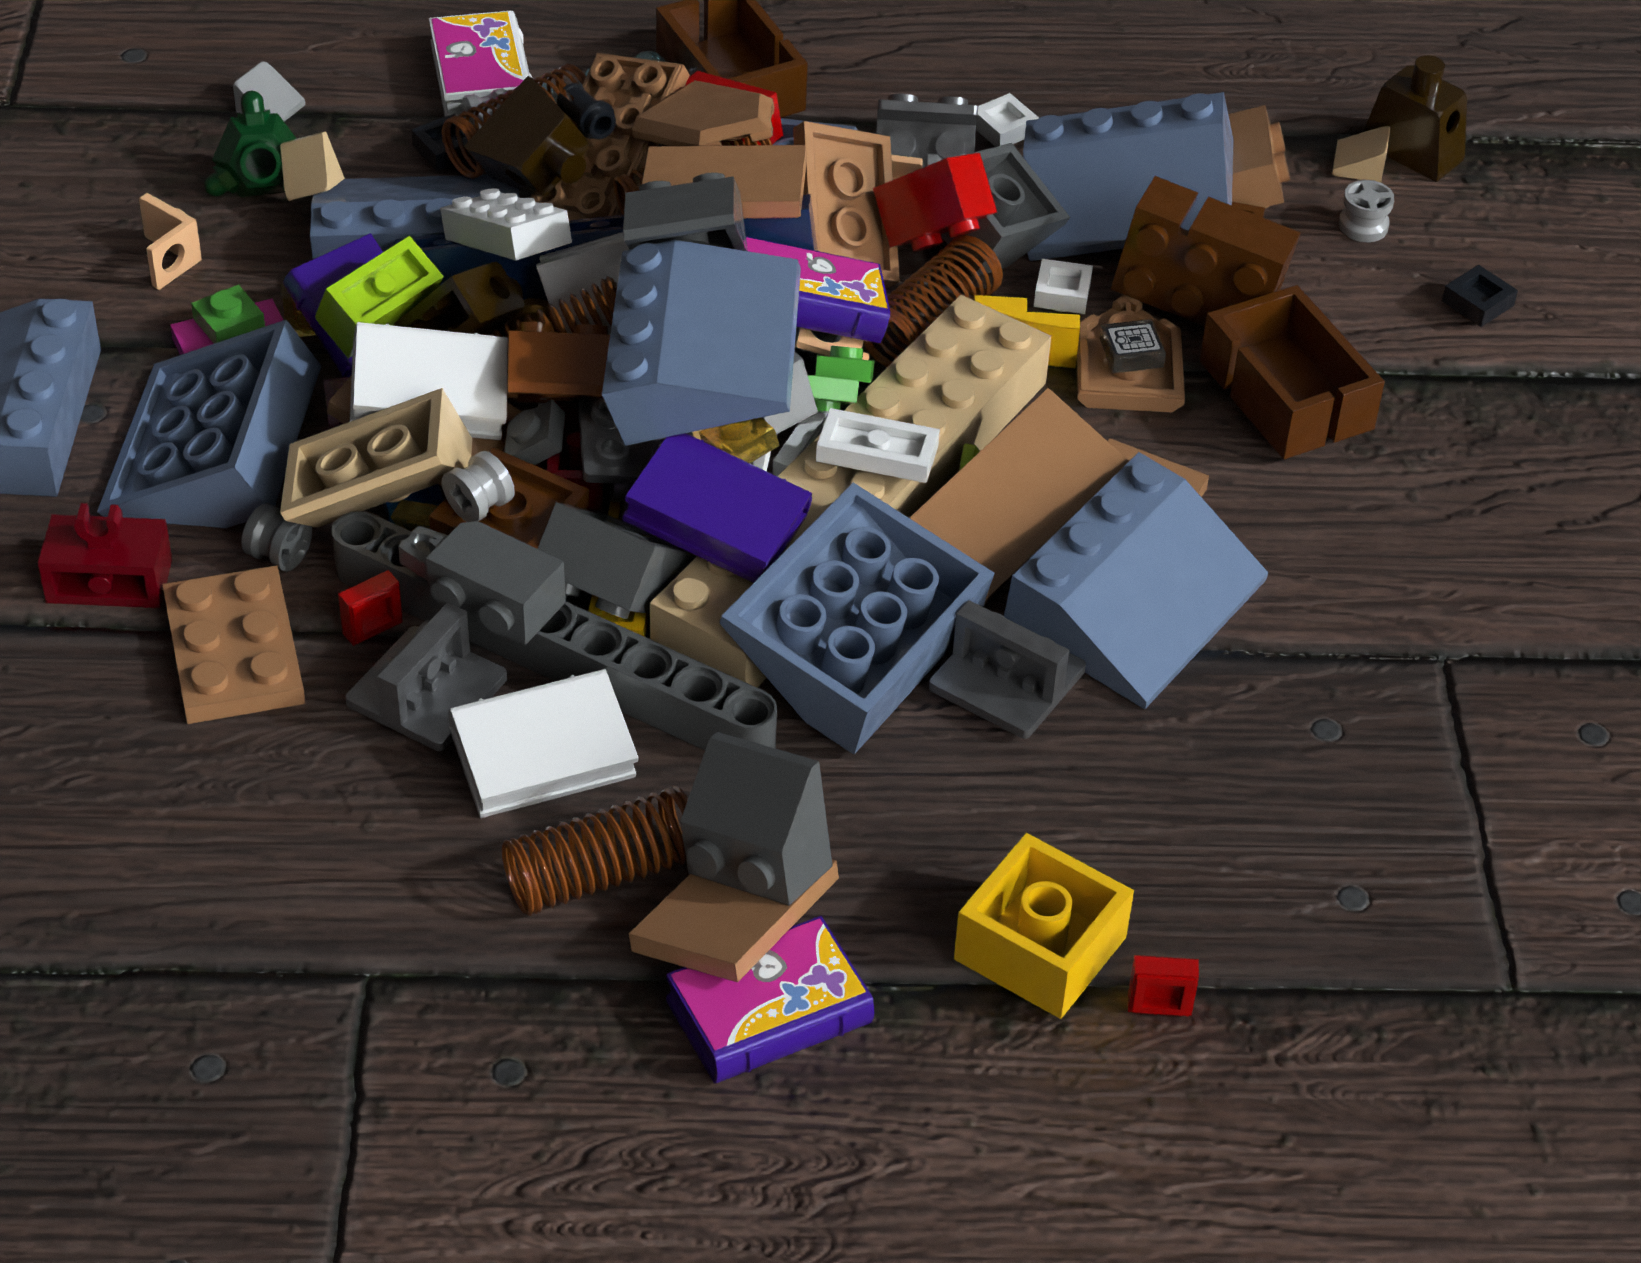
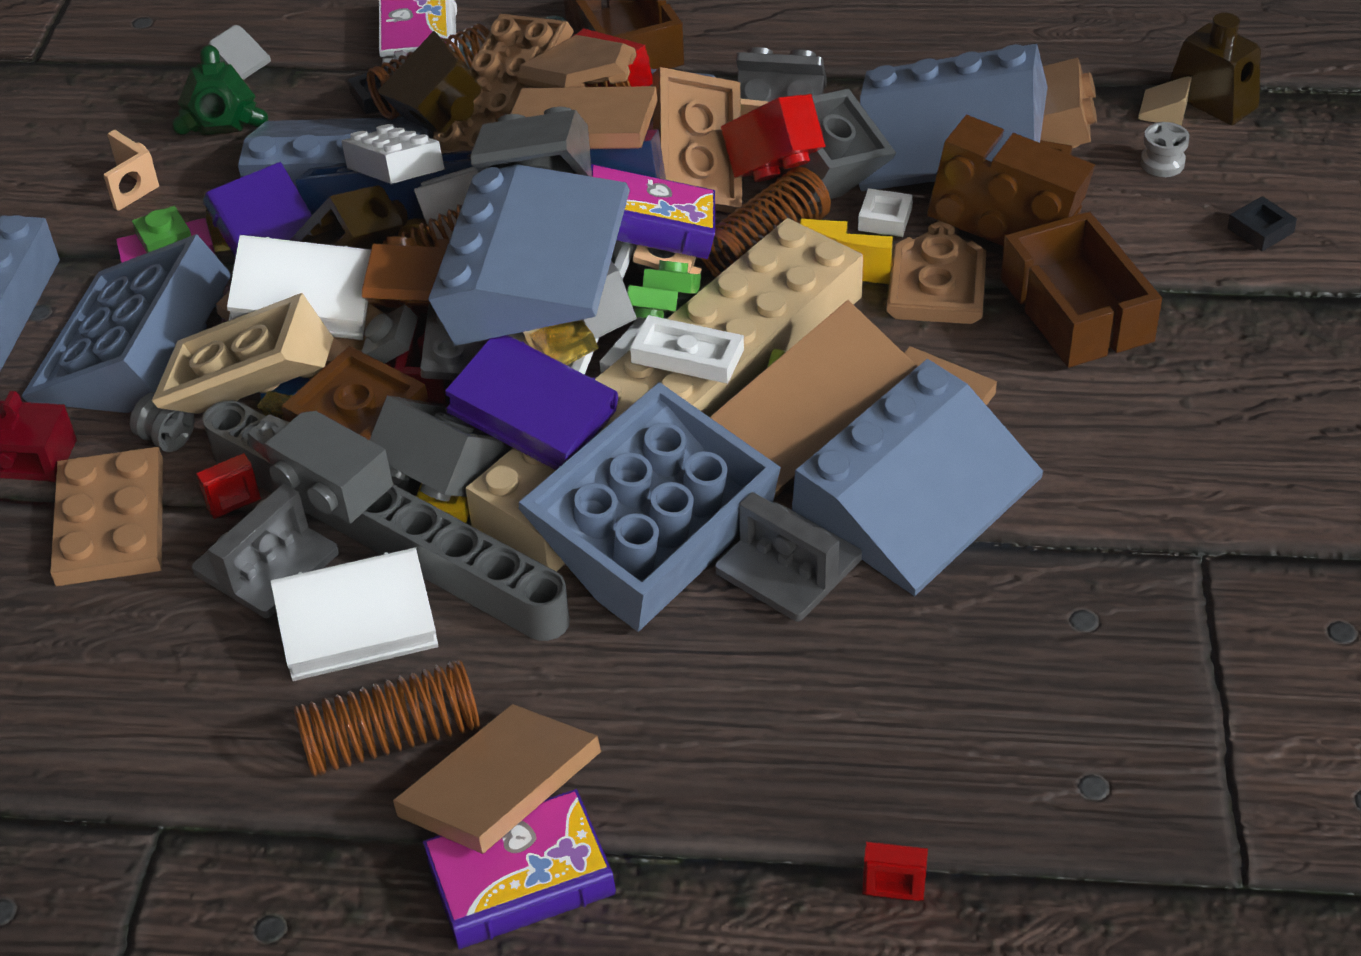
camera: 10 degrees right, 0 degrees up
tan slope [280,131,345,201] -> none
lime panel [315,236,444,359] -> none
light grey wheel [442,451,515,522] -> none
black pin [556,83,616,139] -> none
dark grey slope [680,732,833,906] -> none
yellow brick [954,832,1134,1019] -> none
white plate [976,93,1039,147] -> none
tile [1099,319,1166,373] -> none

